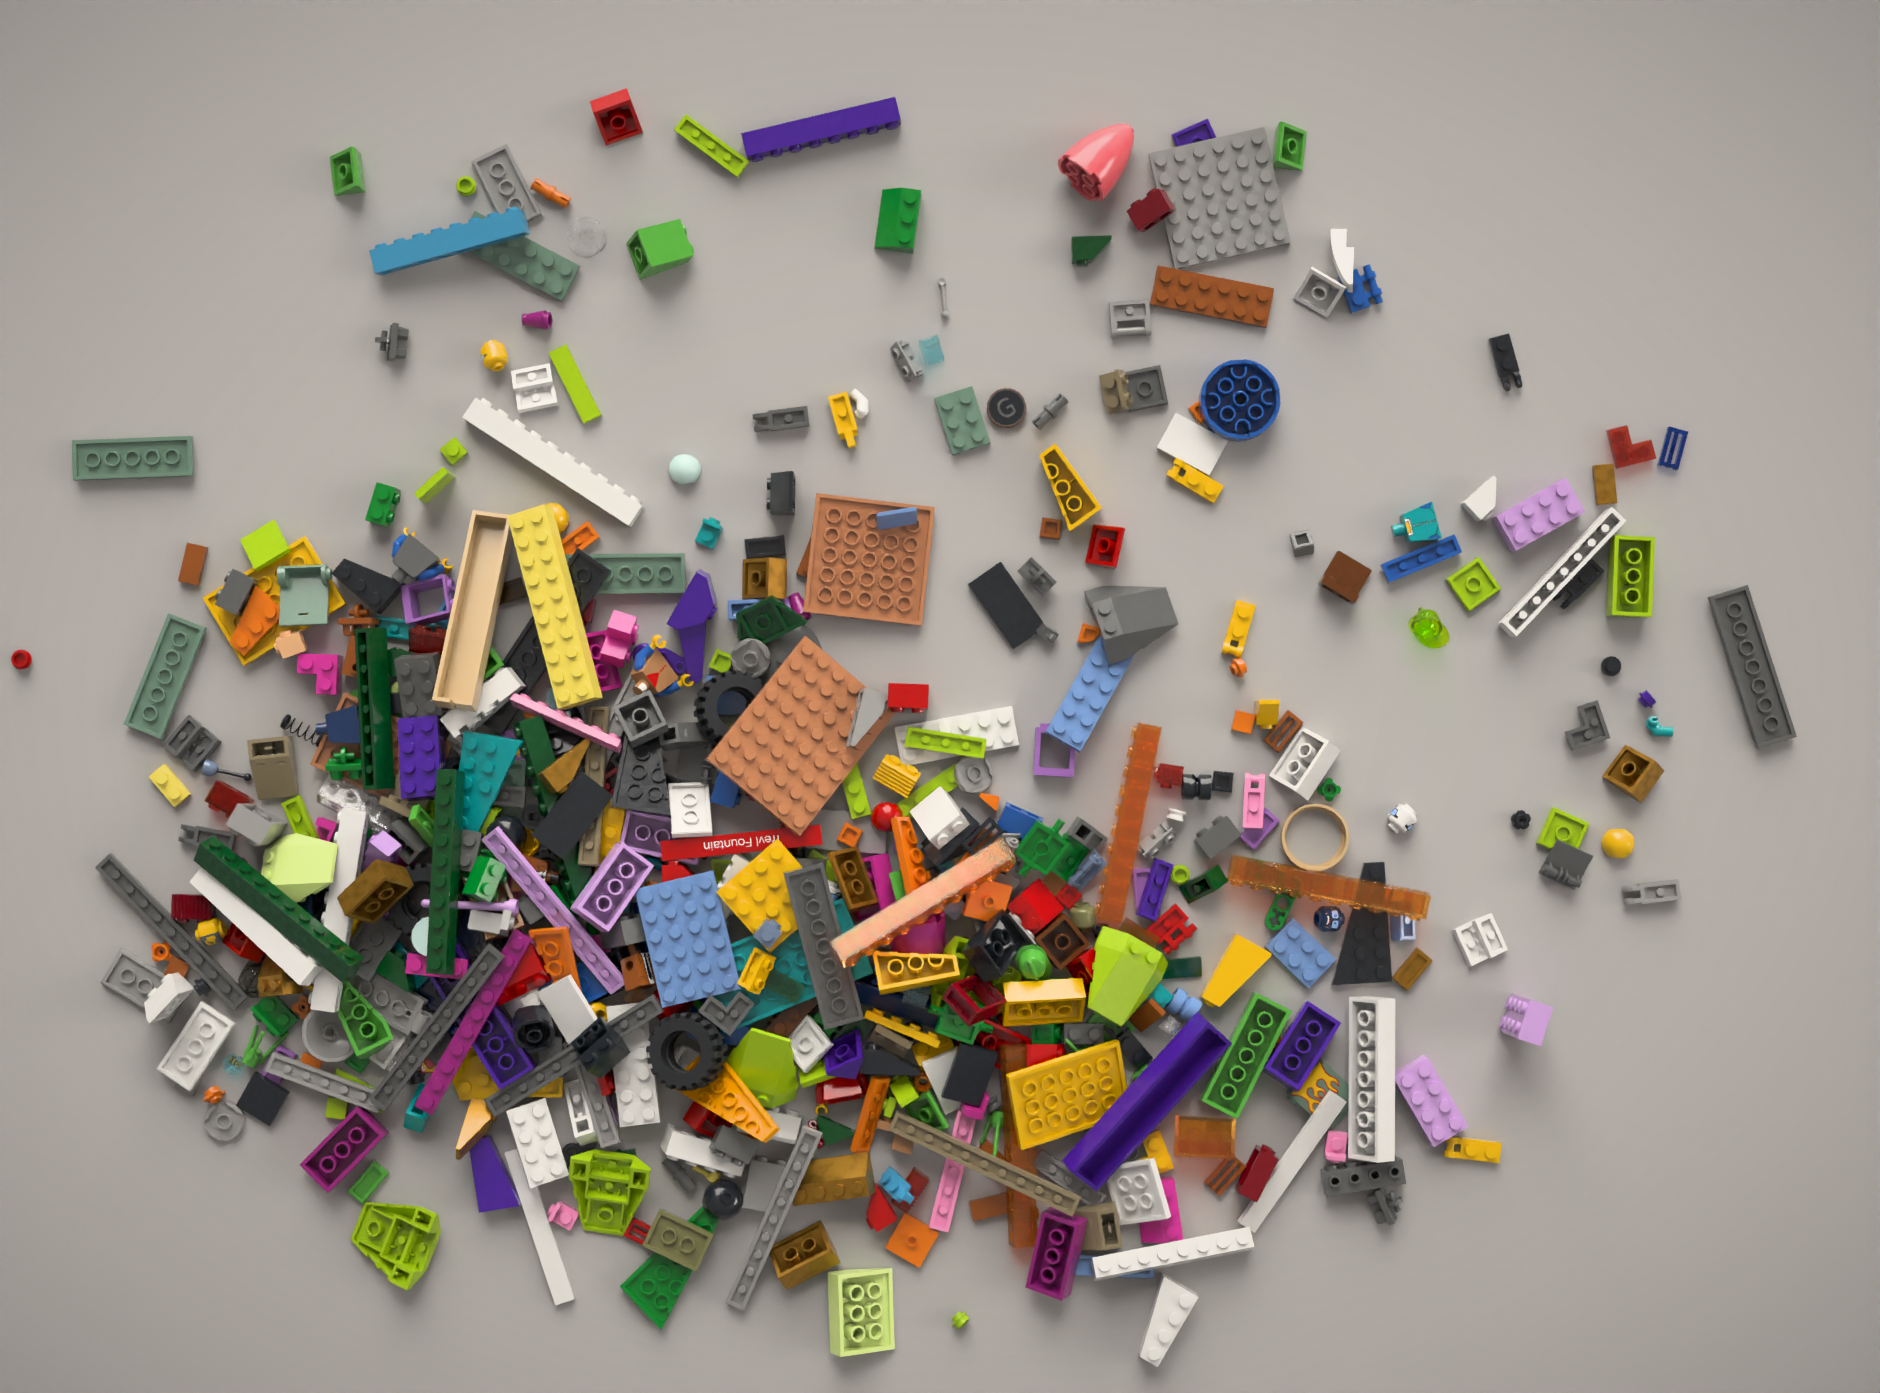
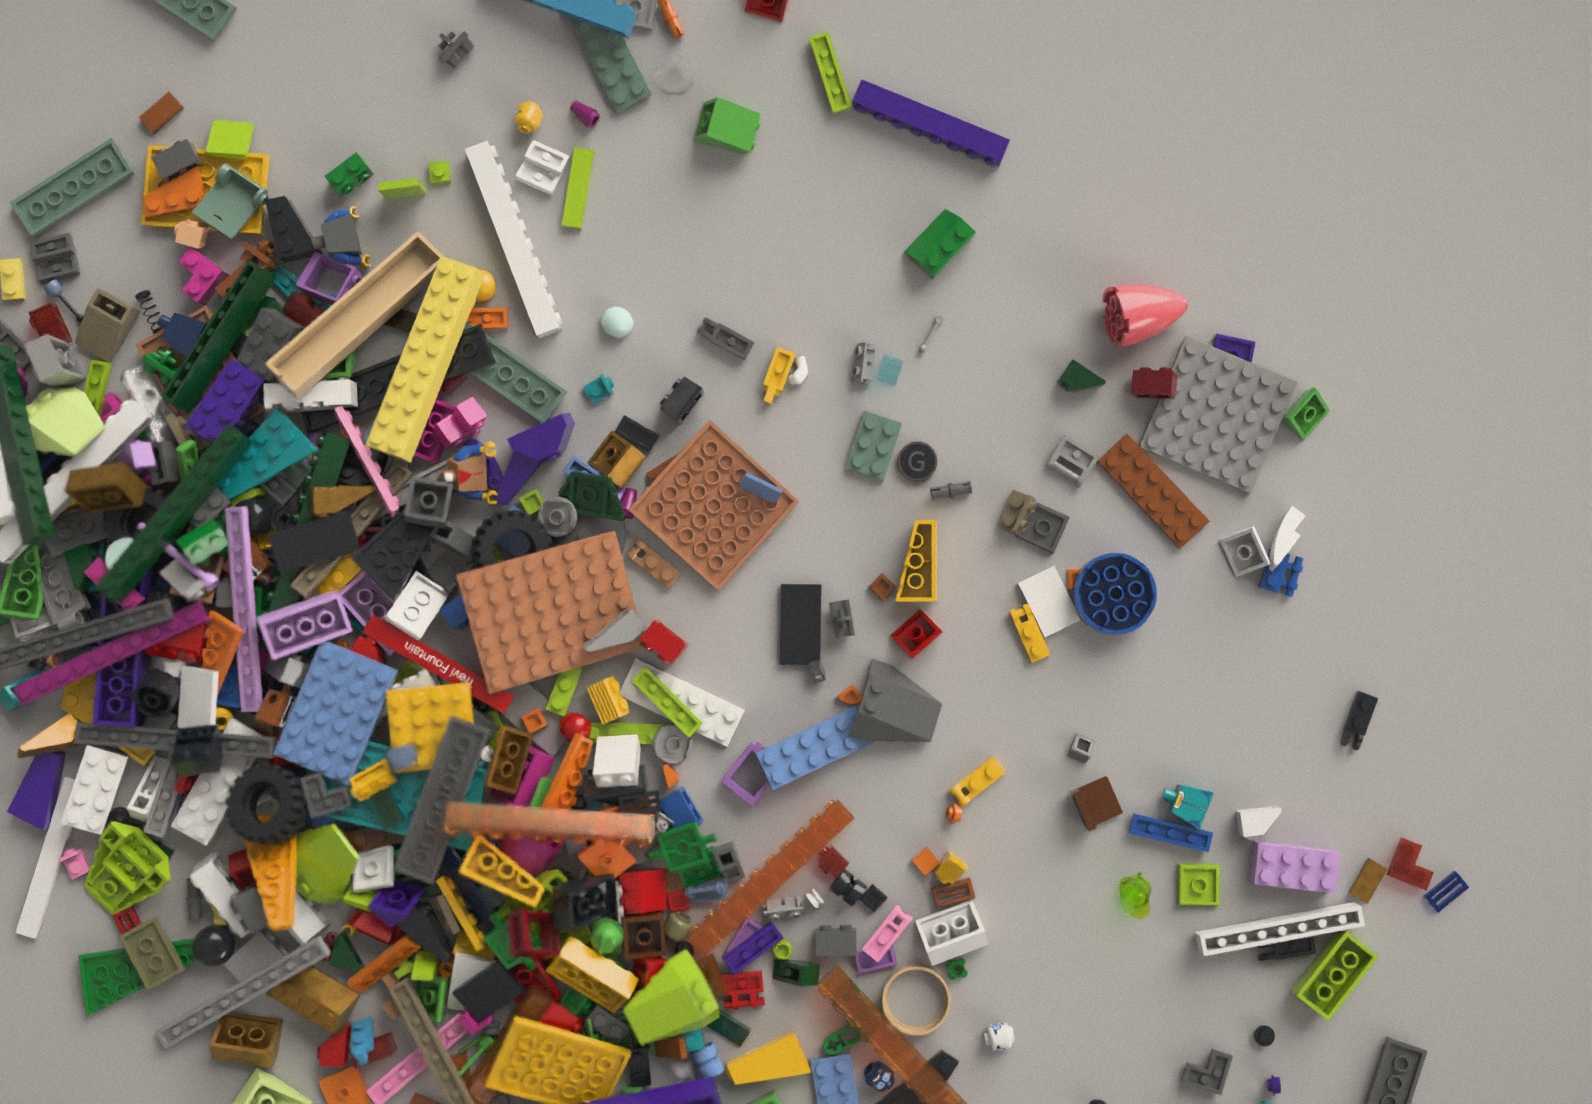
camera: 35 degrees right, 0 degrees up
none -> medium nougat plate [625,538,682,589]

